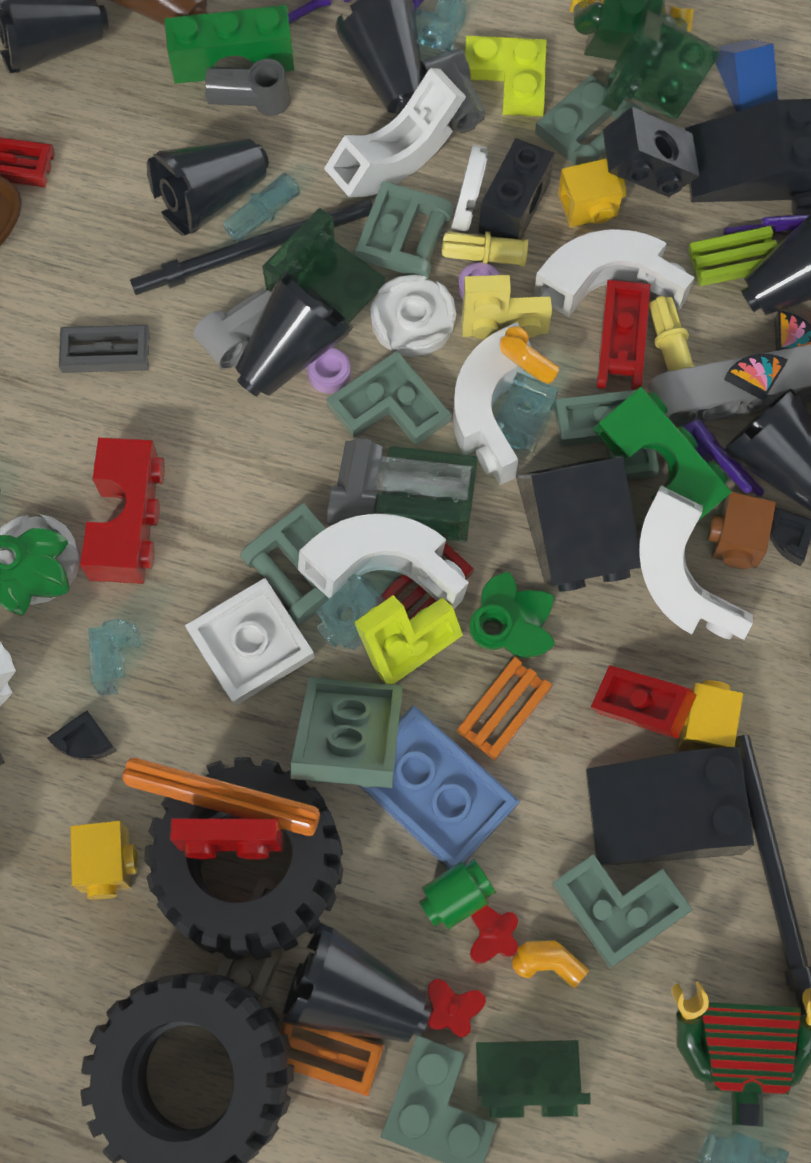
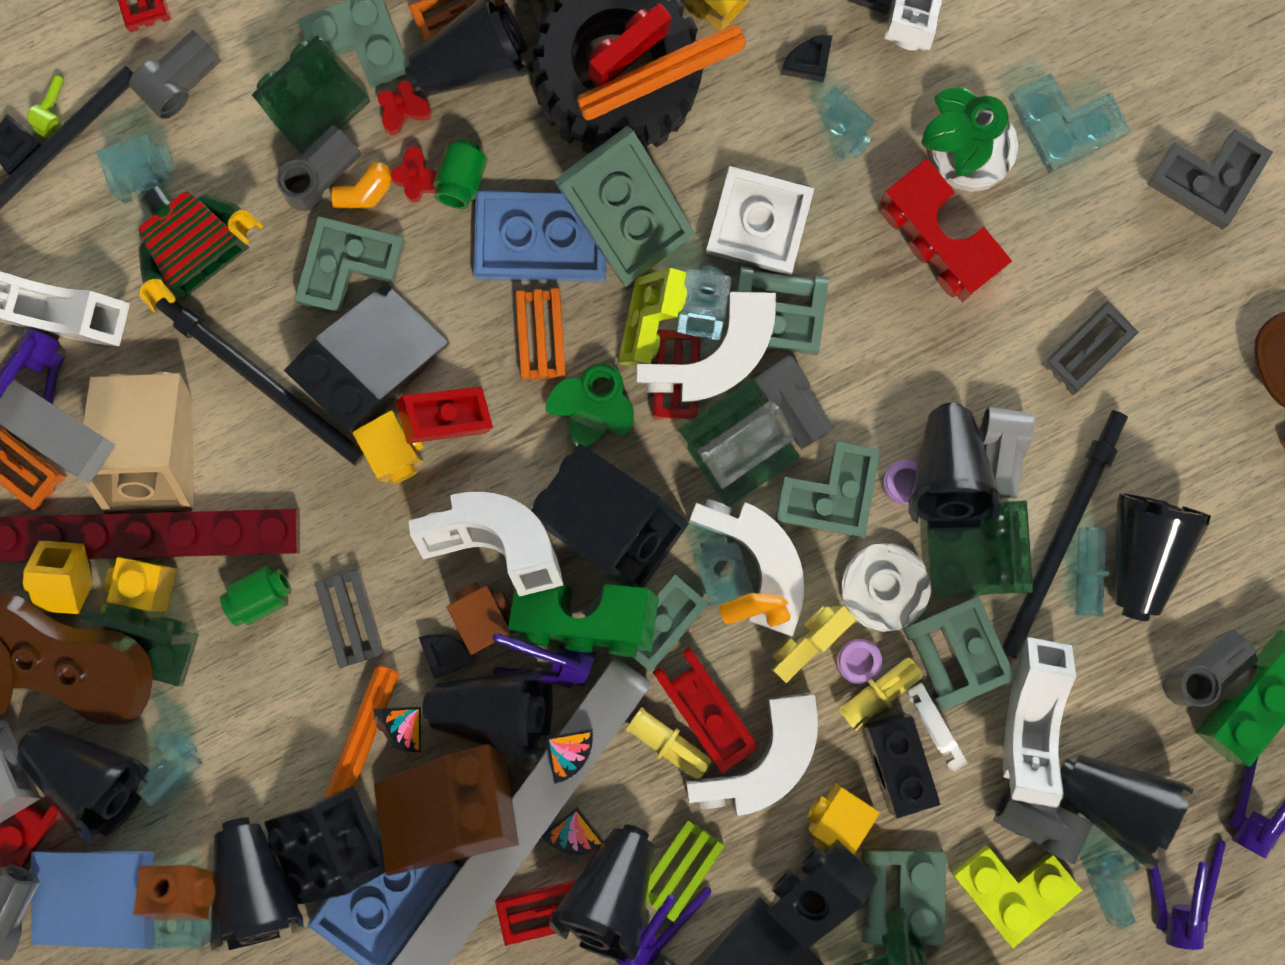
camera: 140 degrees right, 15 degrees up
none -> dark grey piece [276,125,361,211]

